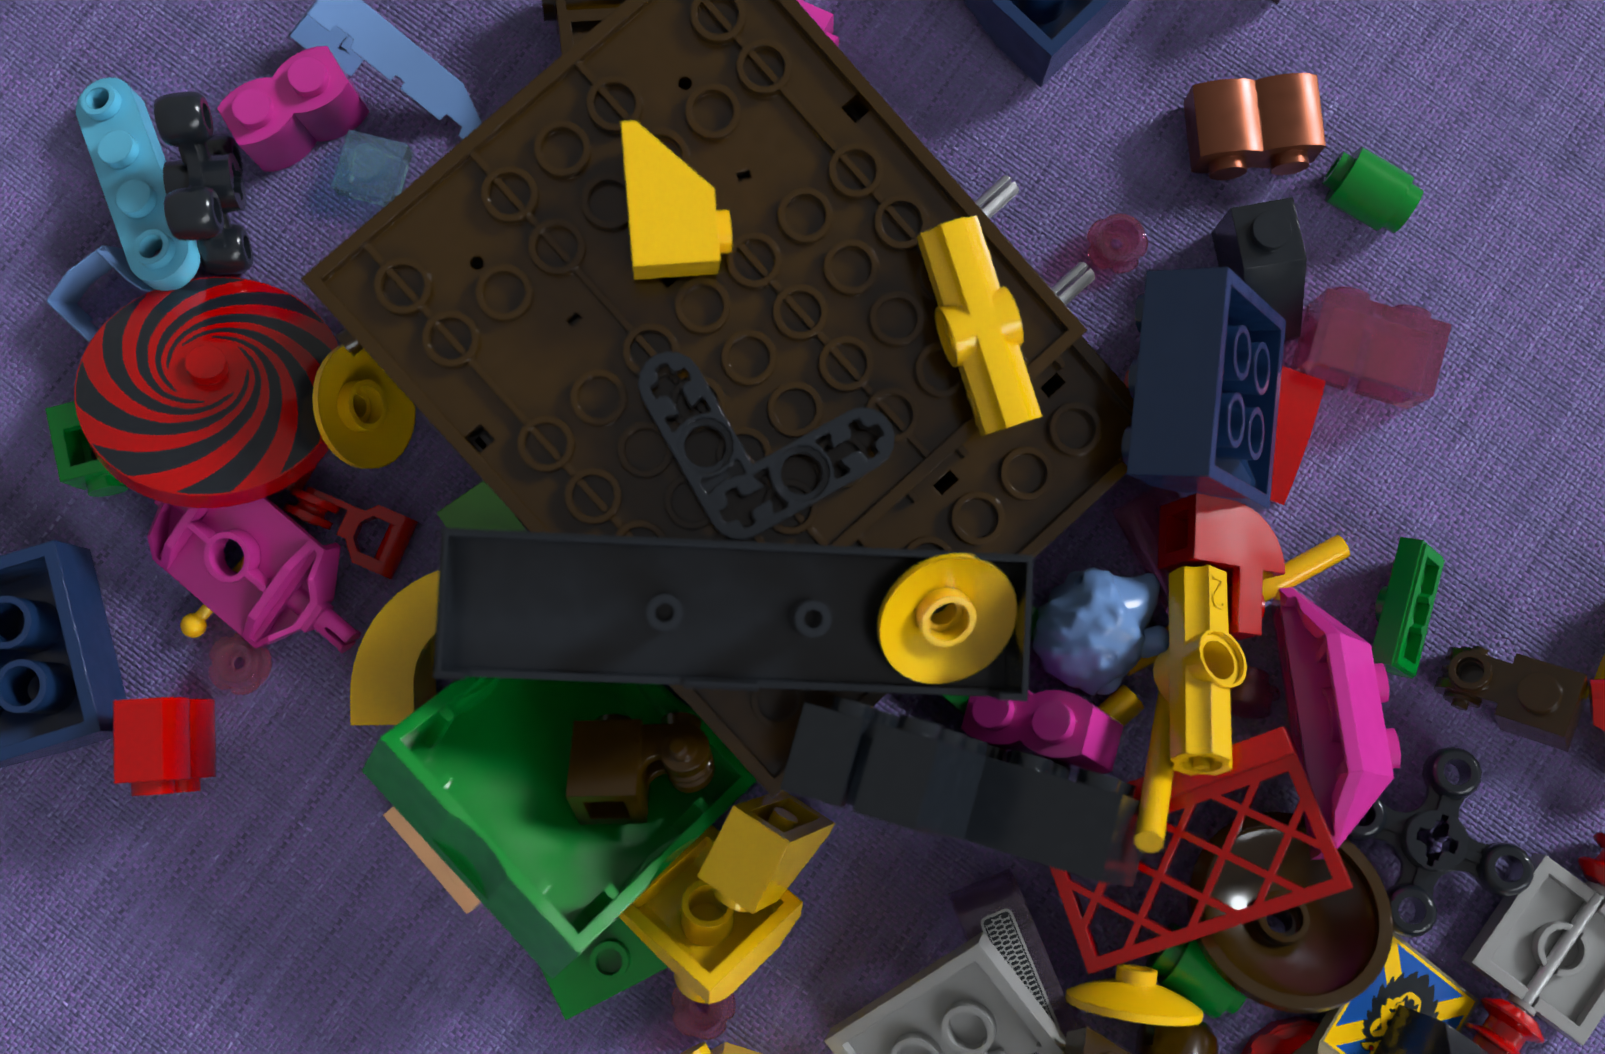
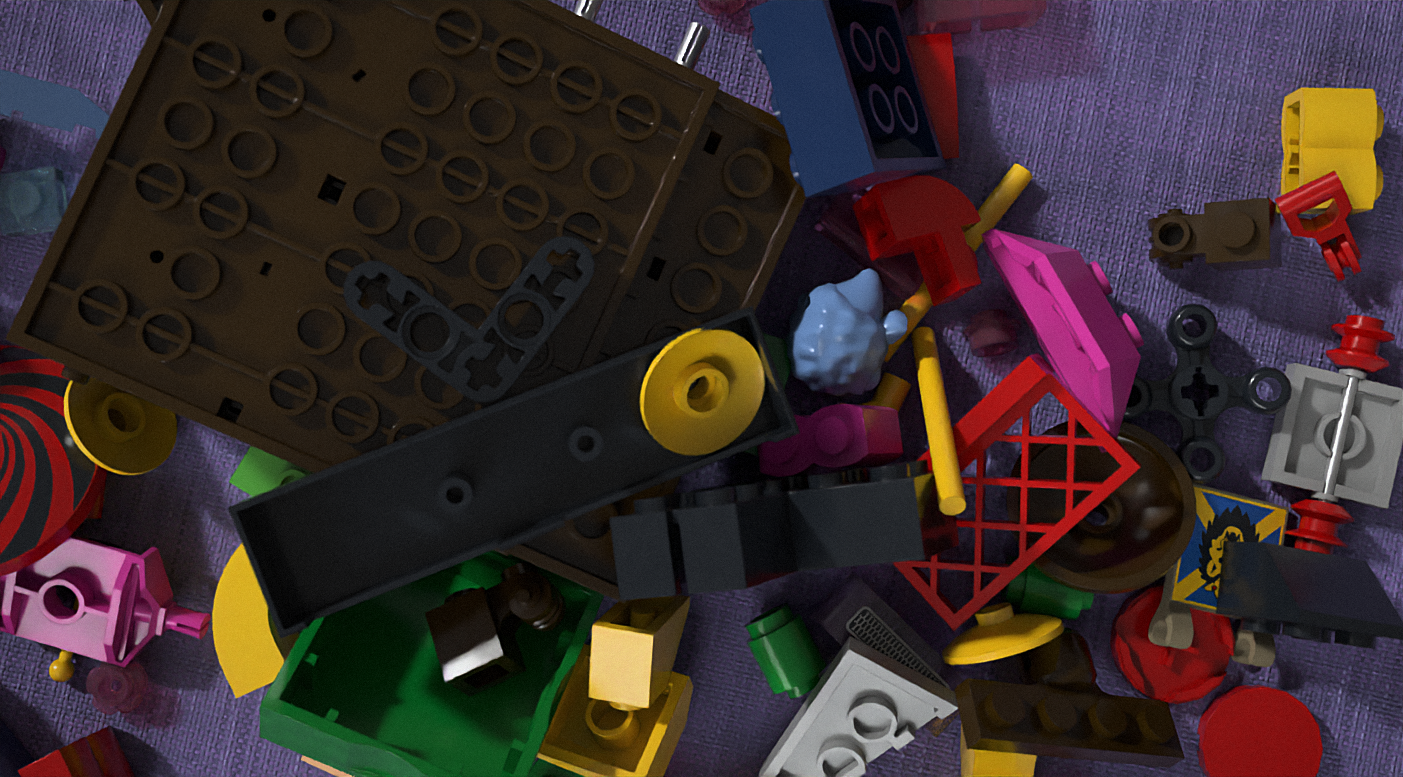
camera: 25 degrees left, 5 degrees up
red piece [282,486,418,579] -> none
yellow slope [621,121,732,280] -> none
yellow piece [917,216,1042,436] -> none
yellow piece [1153,565,1247,776] -> none
green plate [1372,537,1445,679] -> none
none -> green brick [745,603,827,699]

